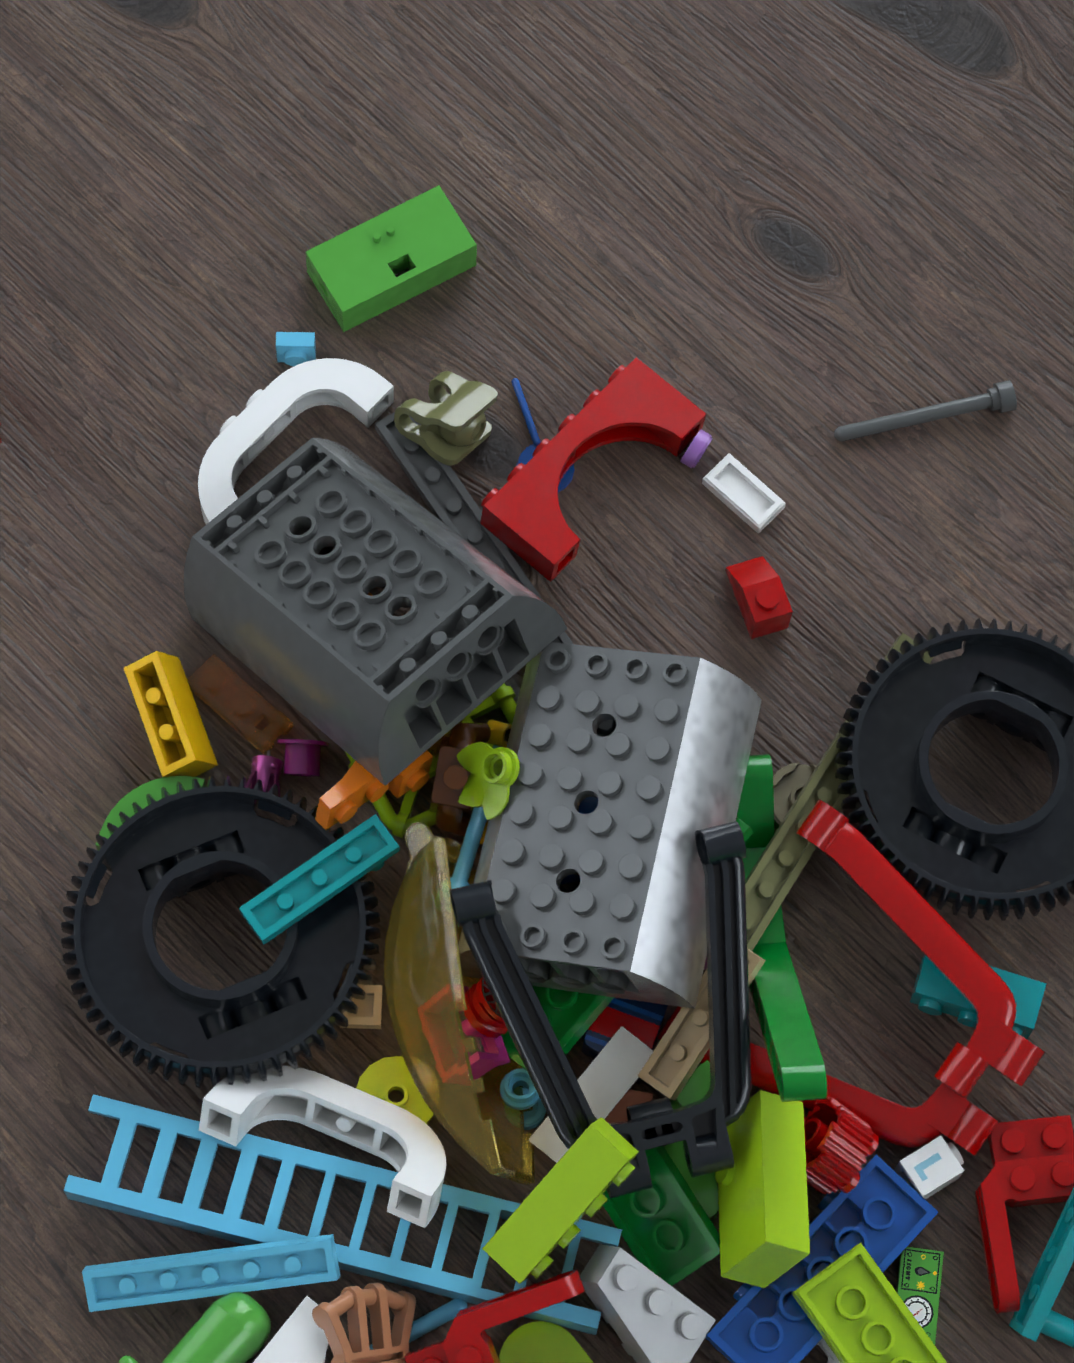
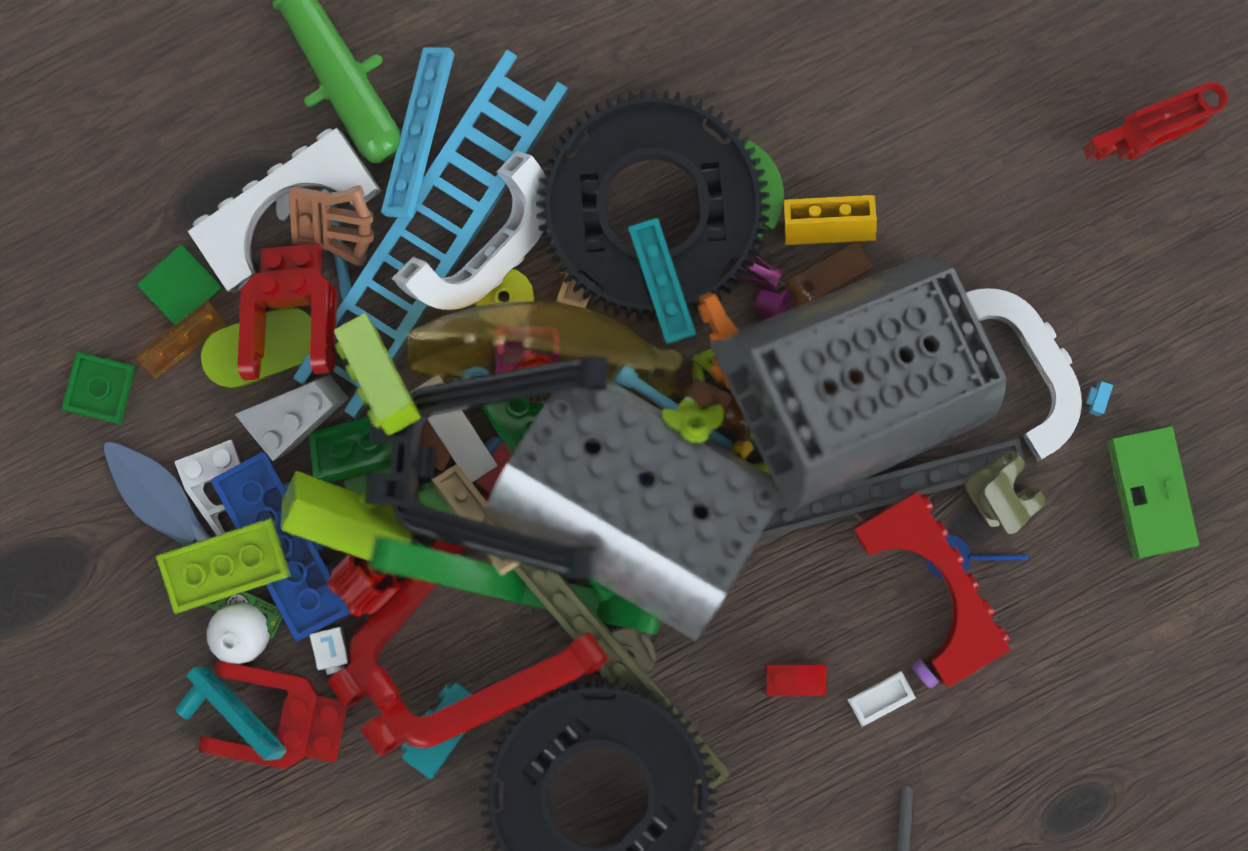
camera: 115 degrees right, 15 degrees up
none -> white cylinder [207,602,269,665]

